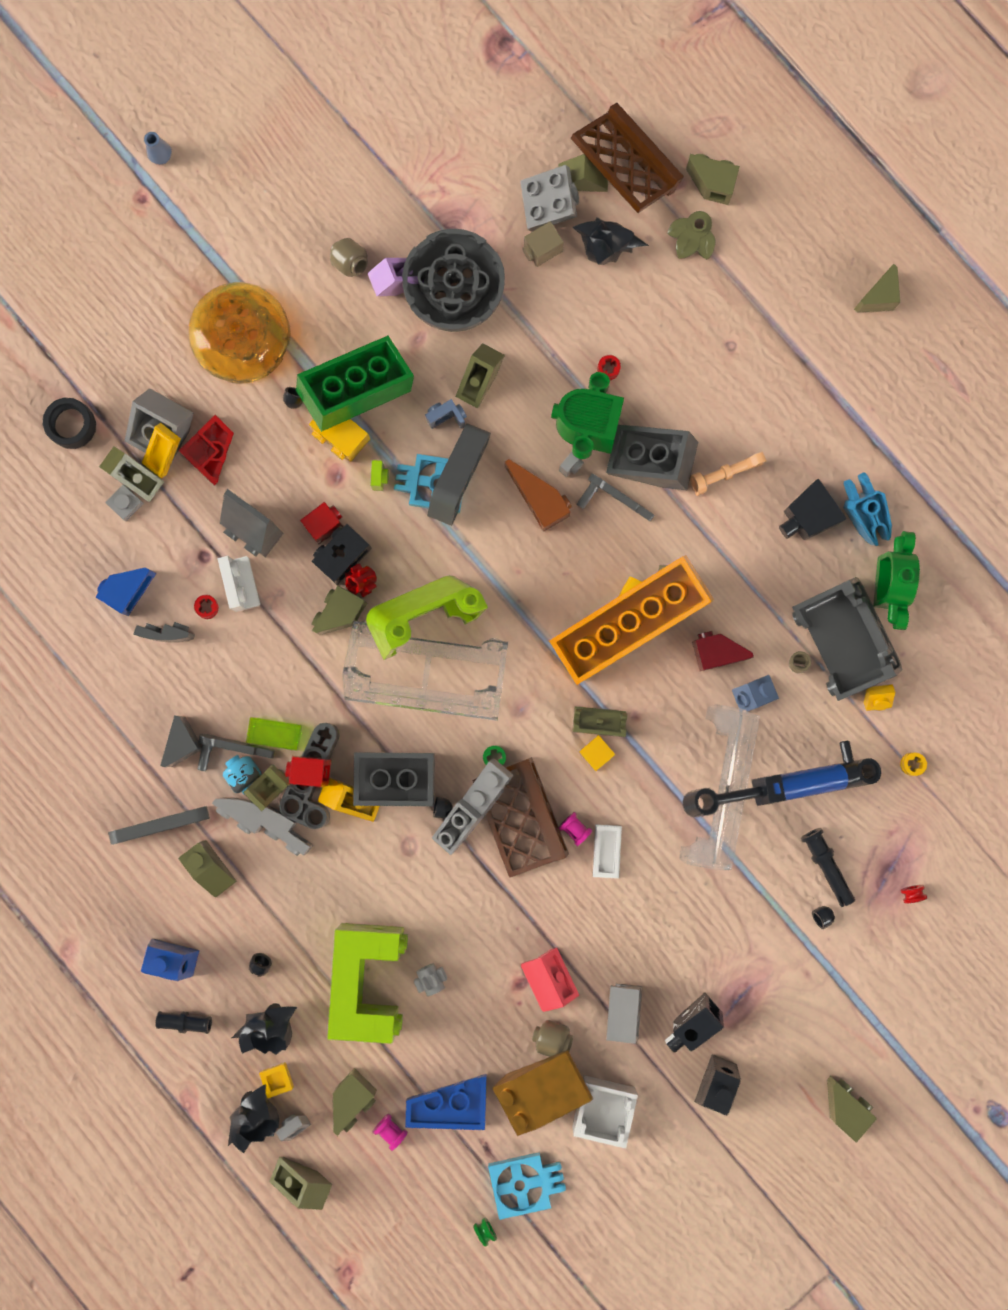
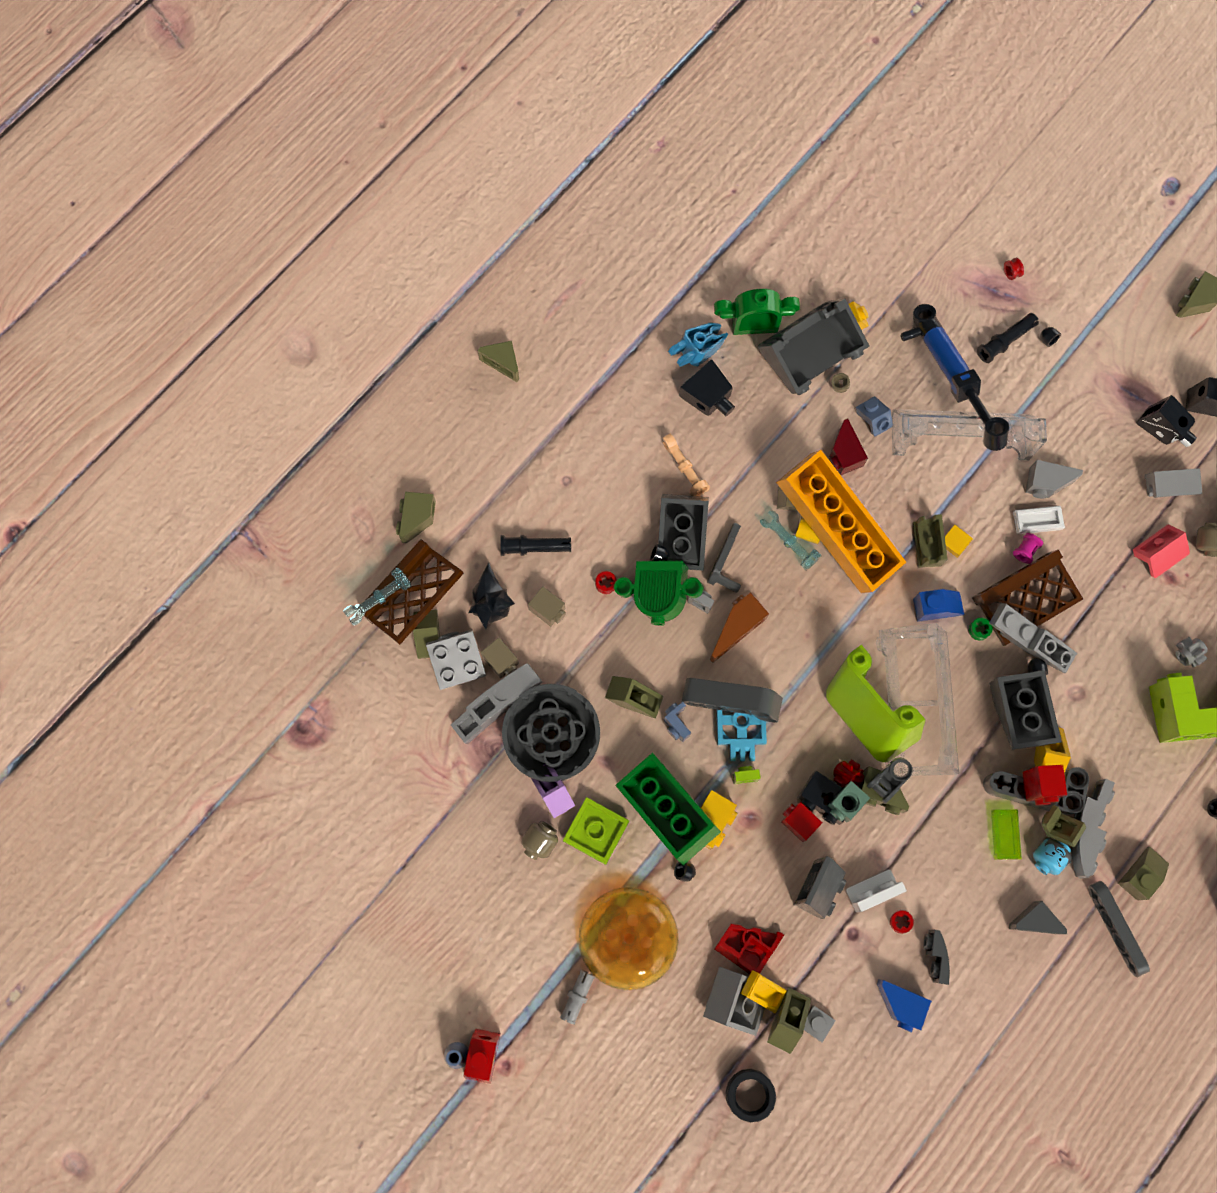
camera: 105 degrees left, 10 degrees down
dark grey piece [197,734,275,771] -> none
olive plate [667,211,716,260] -> none
yellow bush [900,753,927,776] -> none
none -> clear light blue piece [343,567,411,626]
none -> light grey slope [451,663,543,744]
none -> red torso [464,1029,501,1084]
none -> black pin [501,535,571,556]
none -> dark tan brick [528,587,566,627]
none -> light grey pin [560,970,595,1025]
none -> lime plate [563,797,629,865]
none -> black hinge [650,544,670,561]
none -> clear light blue piece [760,510,822,570]
none -> sand green brick [828,781,870,823]
none -> dark grey piece [867,757,913,804]
none -> blue slope [913,589,965,622]
none -> light grey slope [1026,460,1083,499]

